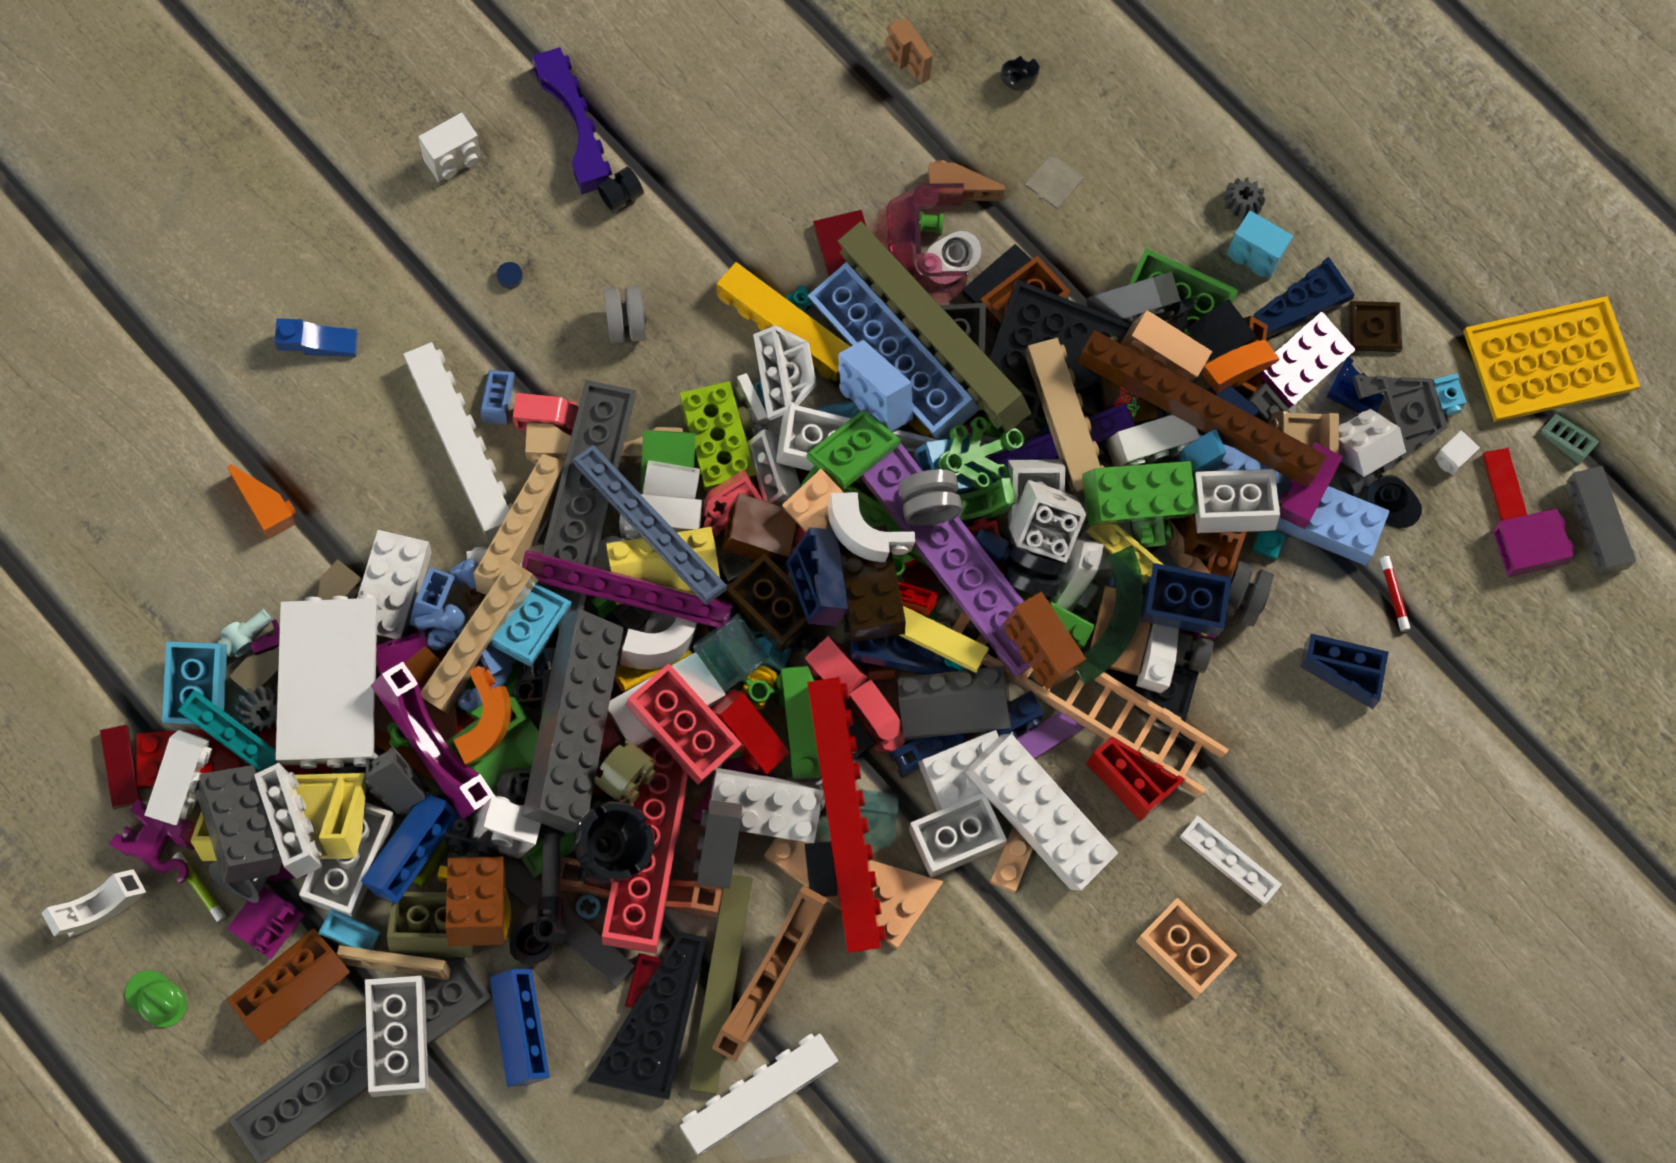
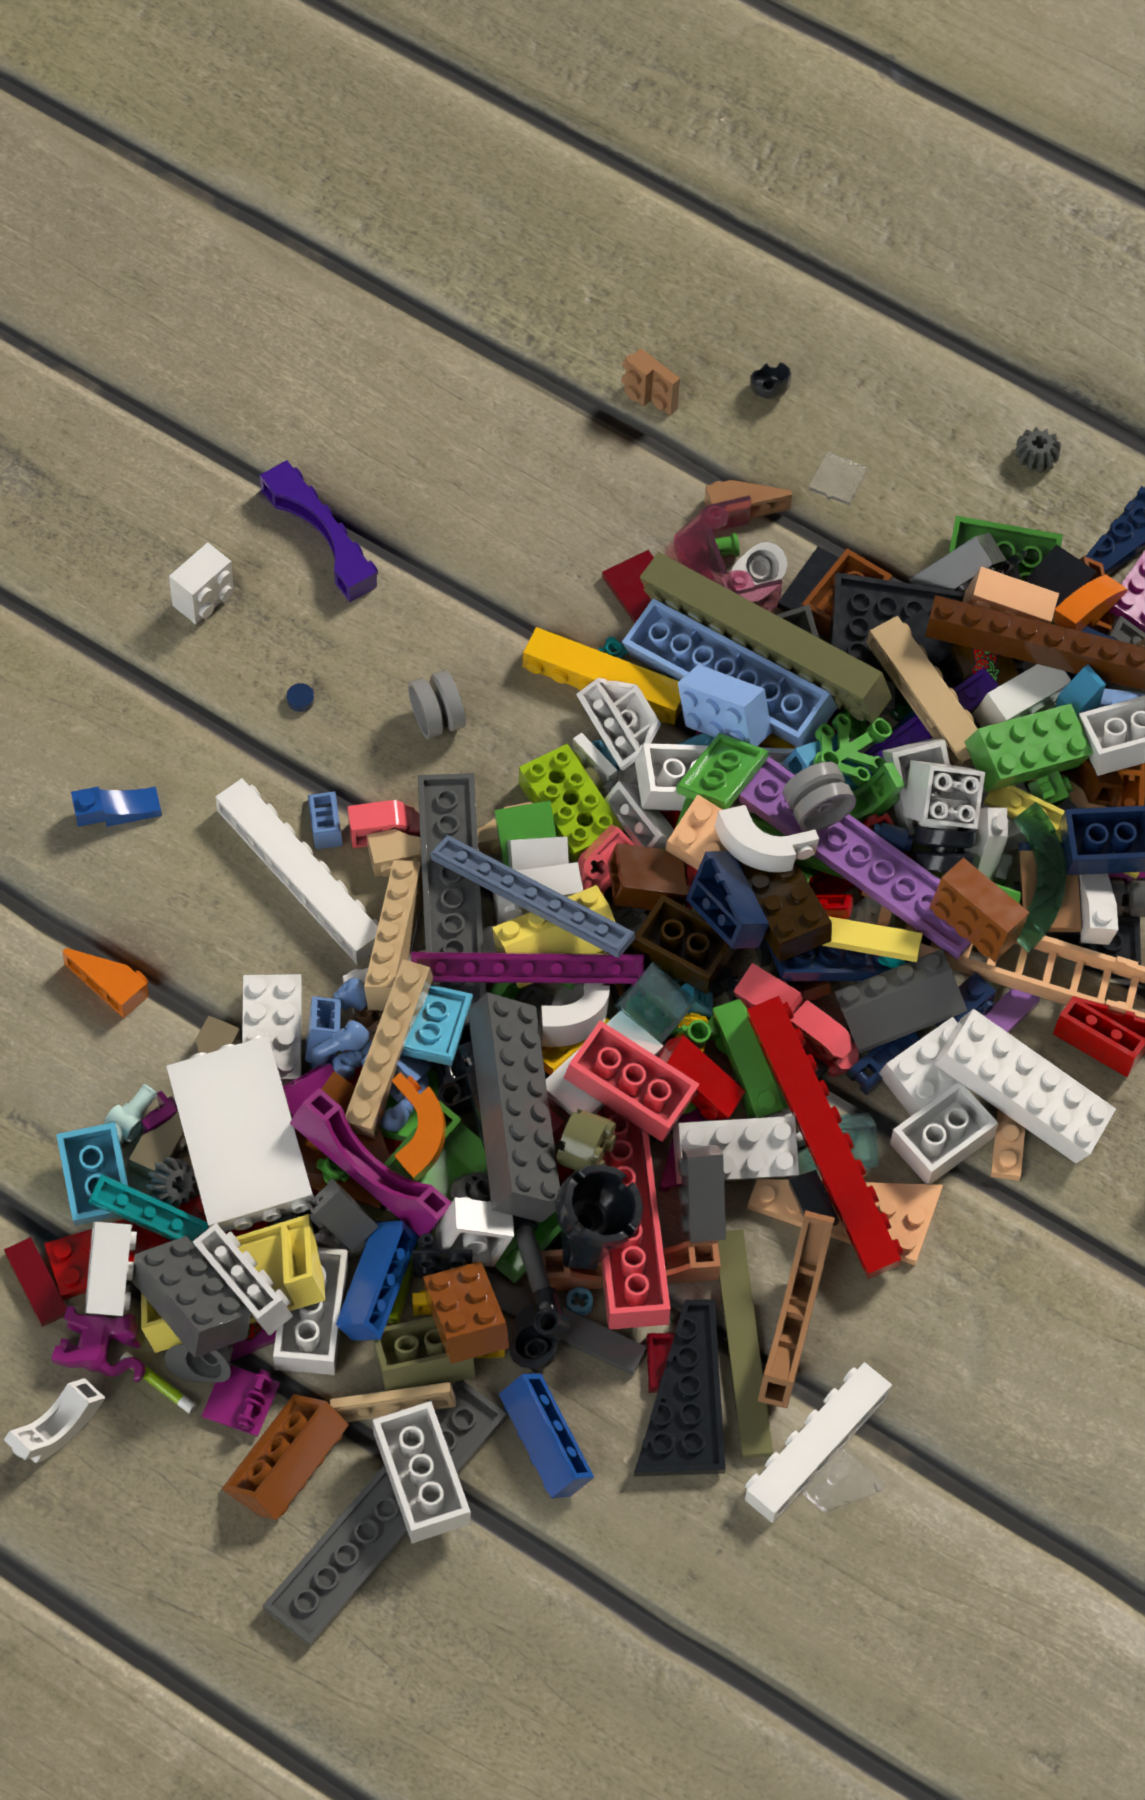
camera: 10 degrees left, 10 degrees down
bright green piece [125,970,187,1027] -> none
medium azure tile [318,909,381,950] -> none
black wheel [597,167,644,212] -> none
medium azure brick [1226,211,1294,280] -> none

